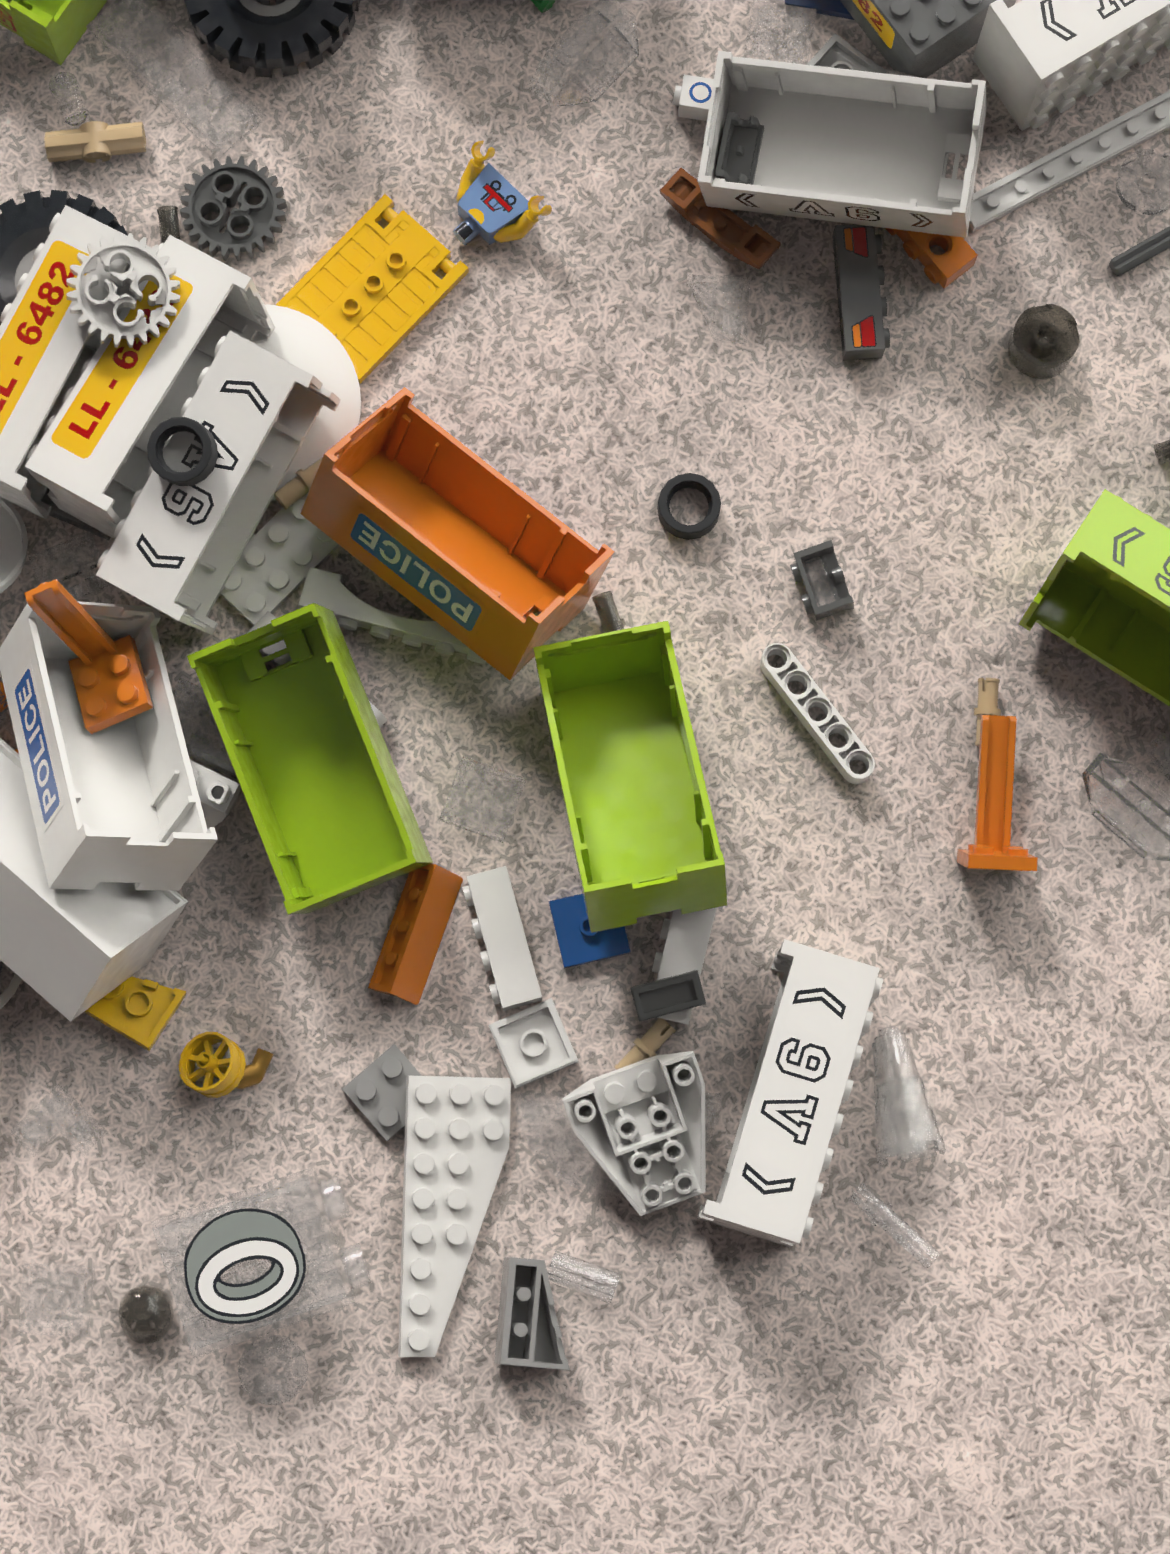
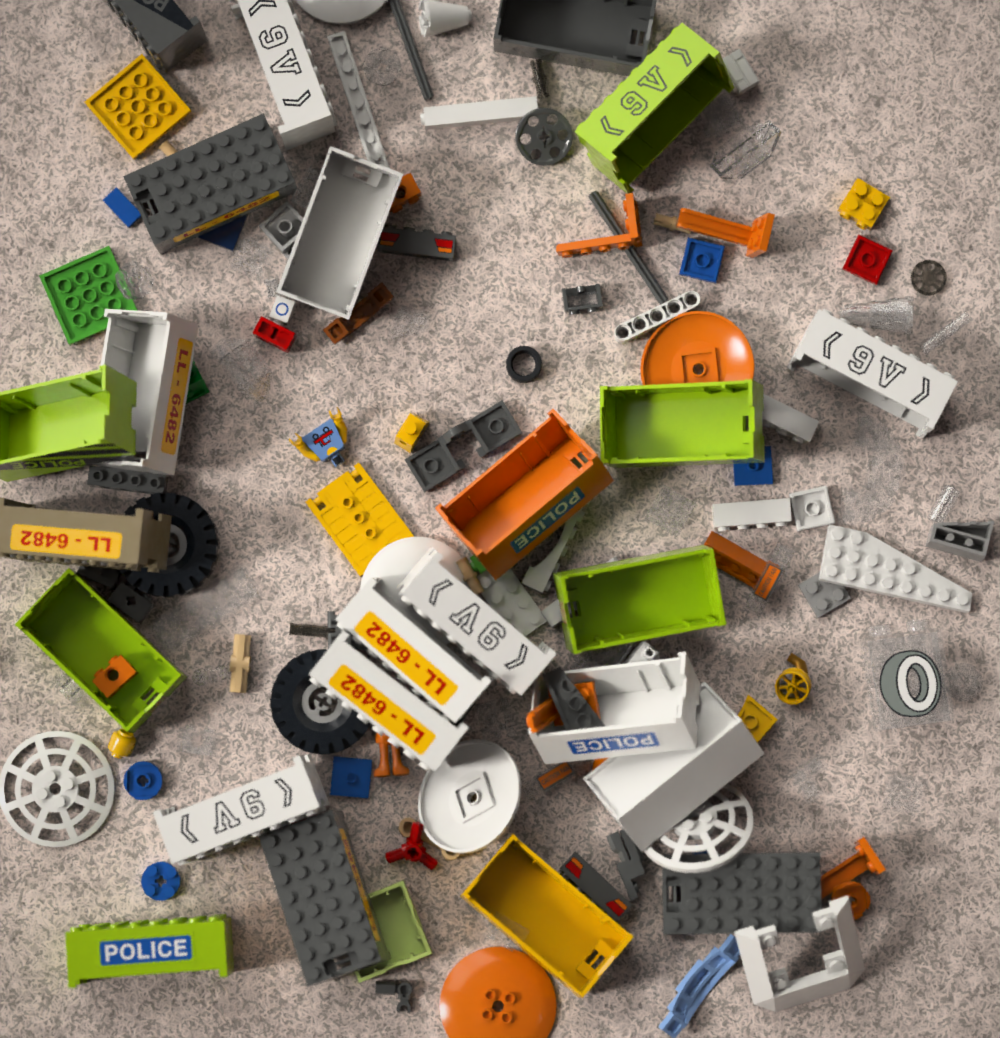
camera: 75 degrees left, 5 degrees up
white gear [66,233,180,348] -> none
clear smoke helmet [118,1285,174,1344] -> none
black tyre [147,417,218,486] -> none
dark grey gear [180,156,287,261] -> none
white wedge [562,1051,706,1216] -> none
clear smoke pin [592,591,626,634] -> none
tan pin [614,1018,676,1069] -> none
dark grey tile [630,970,706,1022] -> none
dark grey hinge [715,112,764,185] -> none
clear smoke brick [1008,304,1080,380] -> none
none -> red brick [253,316,297,353]
none -> yellow torso [394,413,429,453]
none -> dark grey plate [404,400,522,493]
none -> white brick [420,96,538,130]
none -> dark grey wedge [515,108,573,166]
none -> dark grey wing [542,667,606,731]
none -> orange bracket [556,193,643,258]
none -> dark grey axle [589,191,668,304]
none -> orange dish [640,311,755,385]
none -> blue plate [679,237,725,284]
none -> clear slope [742,542,795,618]
none -> yellow plate [837,178,890,230]
none -> red plate [842,234,893,285]
none -> clear smoke wheel [910,260,947,296]

